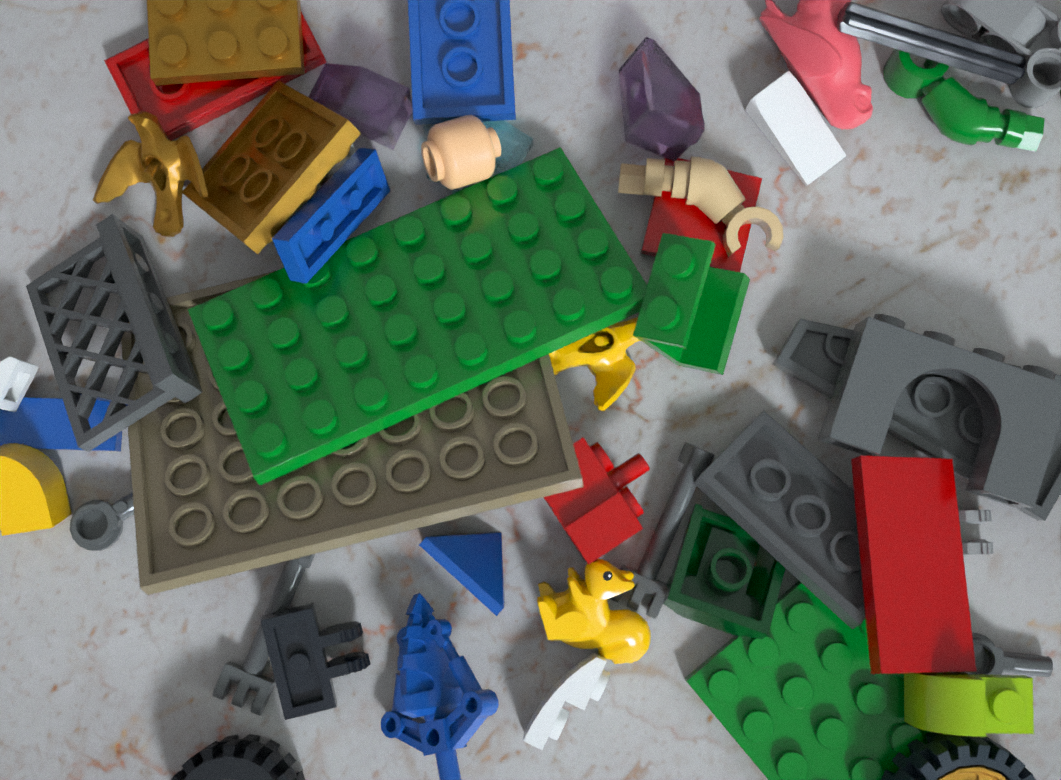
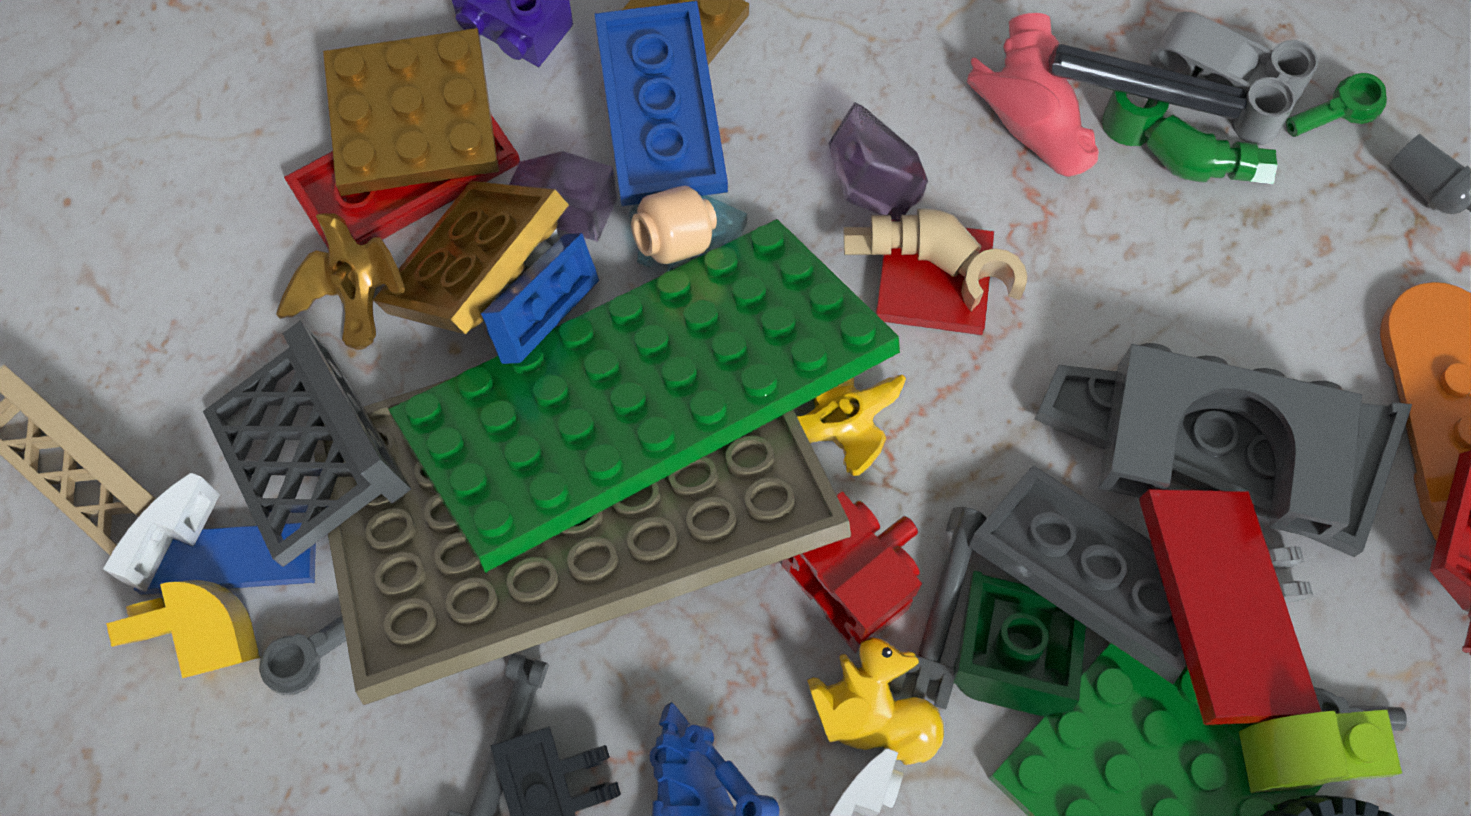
camera: 10 degrees left, 15 degrees down
blue slope [419,533,505,616] -> none
green panel [633,233,750,375] -> none
white slope [745,71,846,187] -> none

